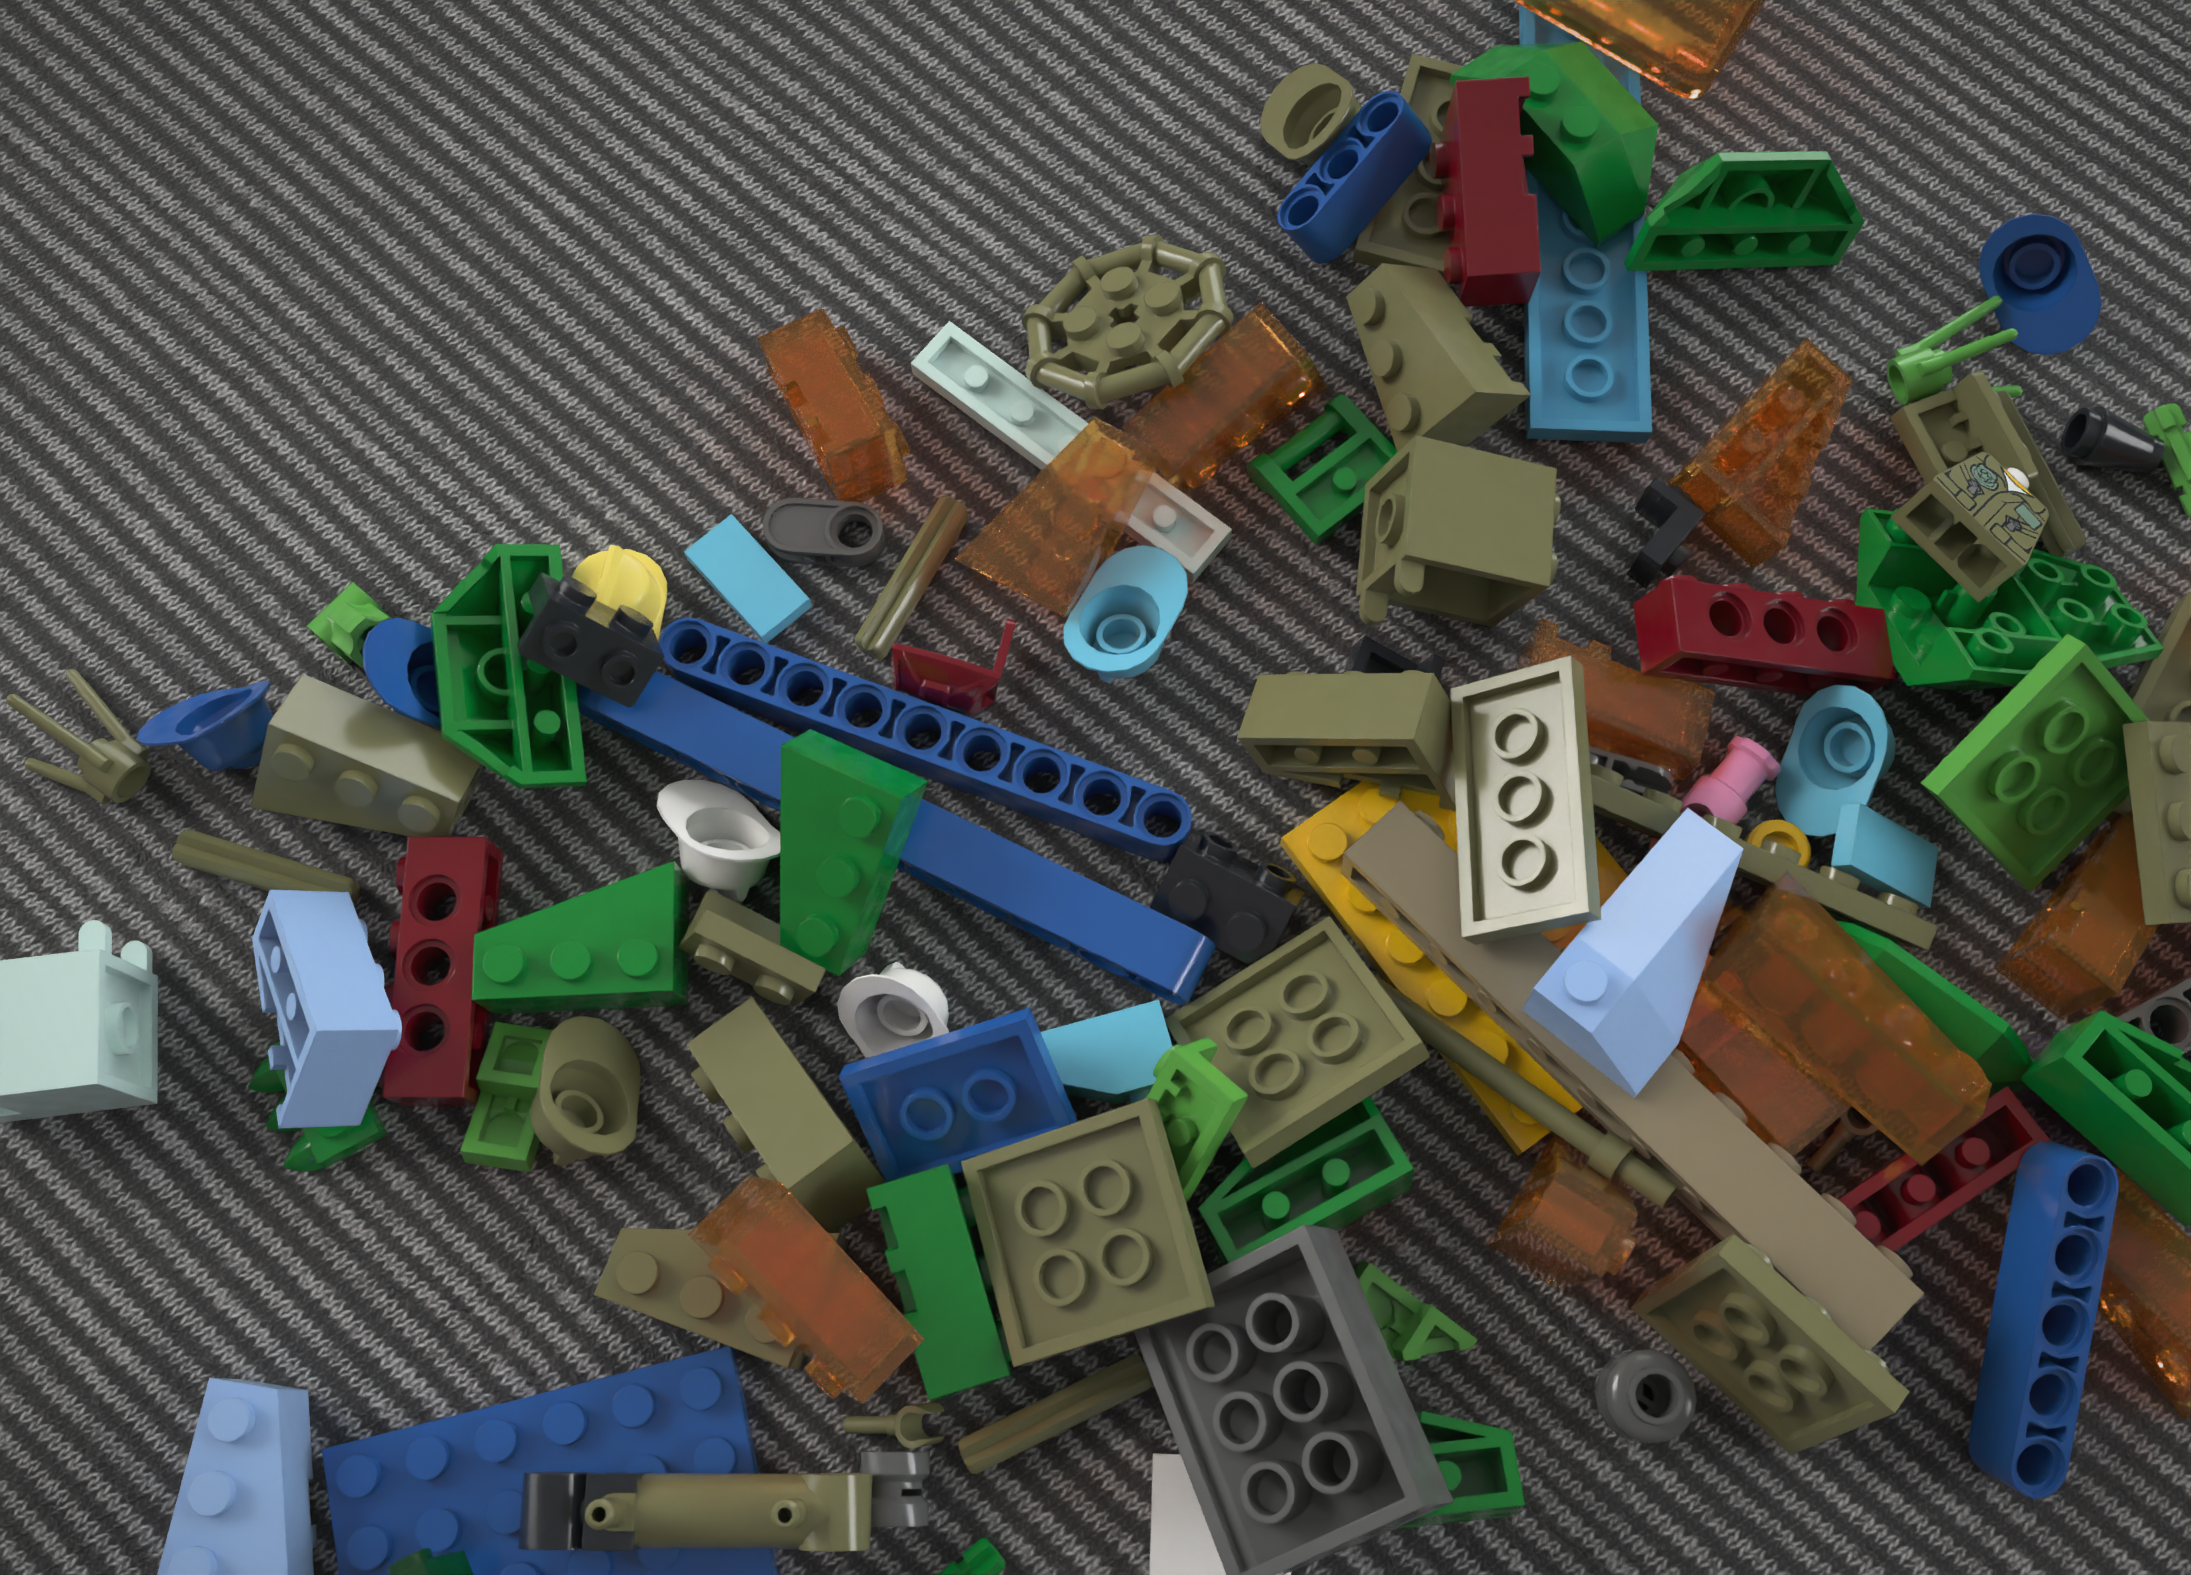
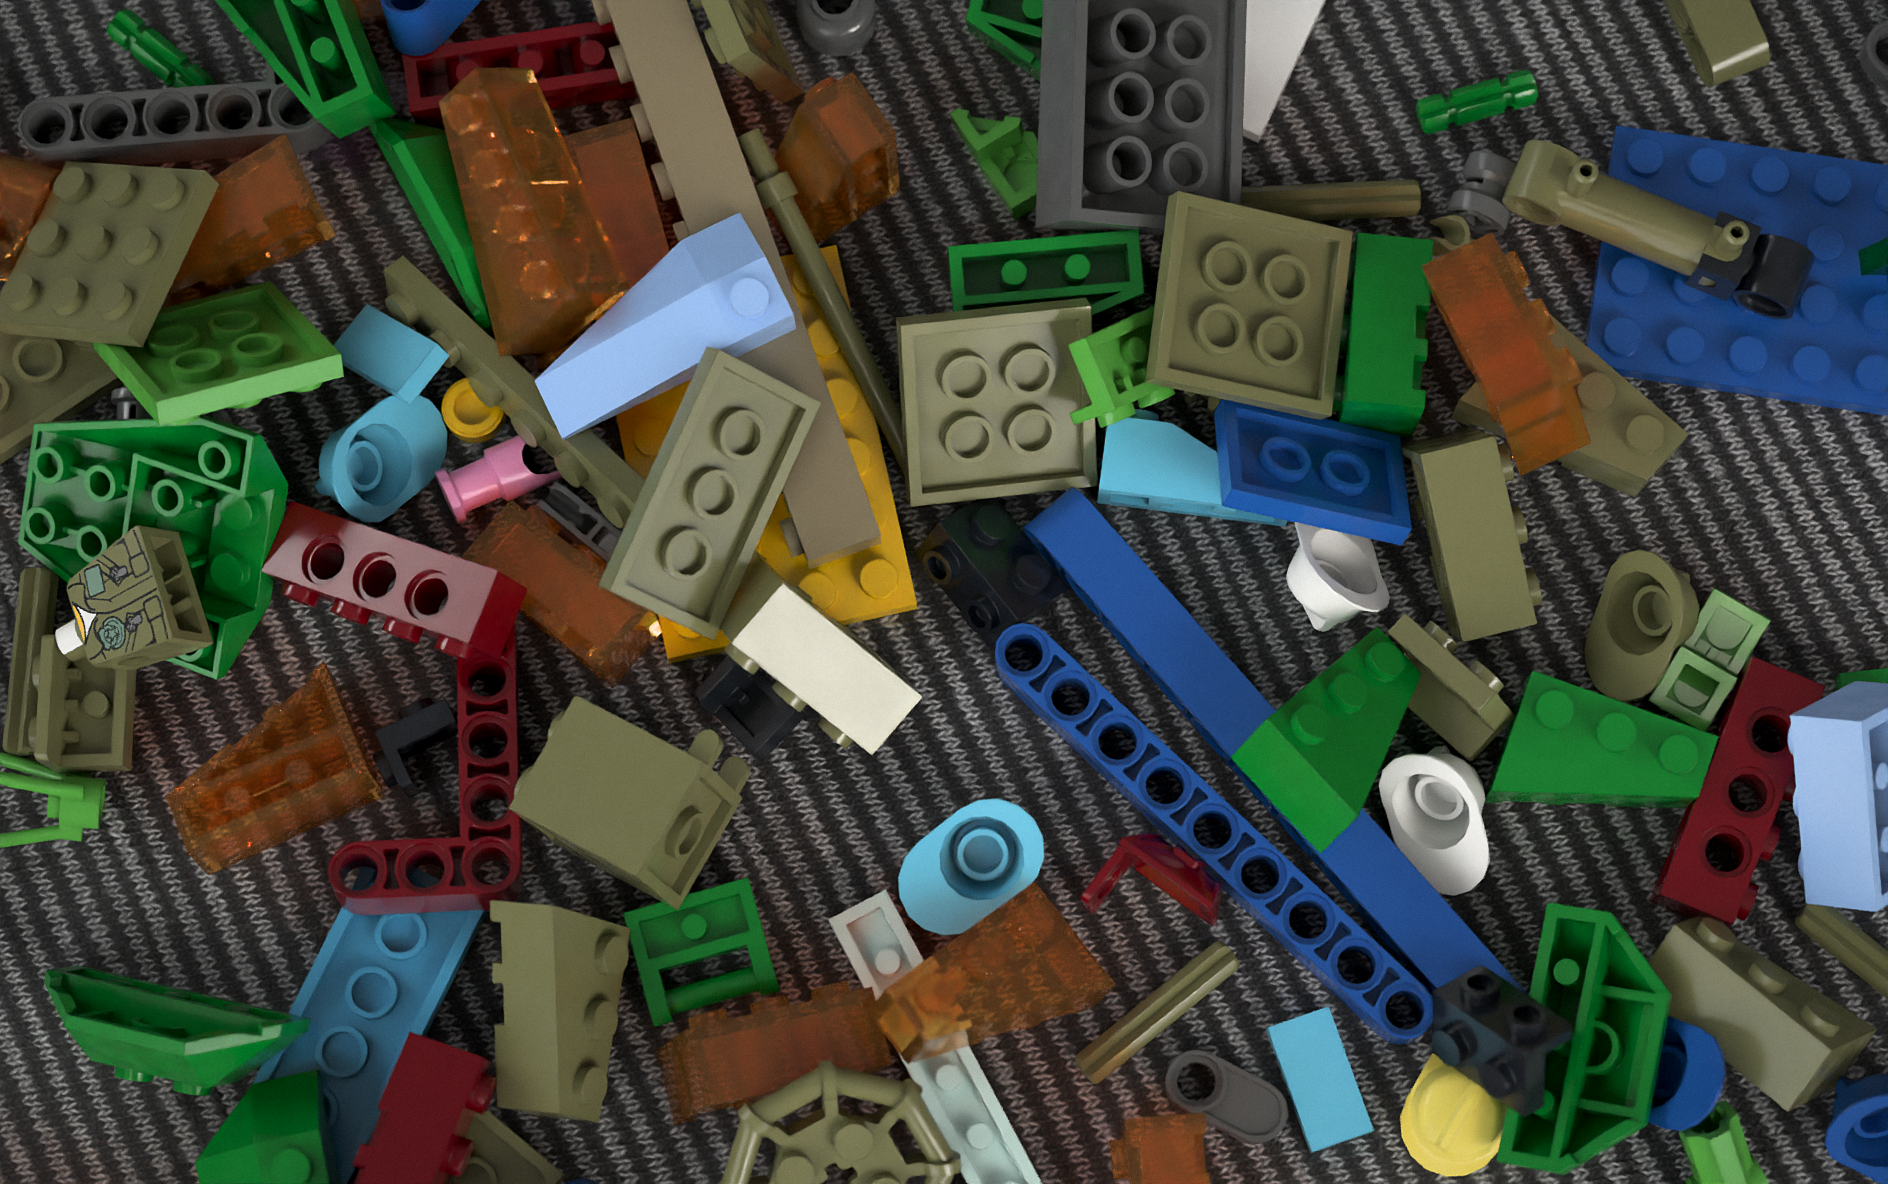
camera: 155 degrees left, 5 degrees up
none -> dark red beam [328,622,523,915]

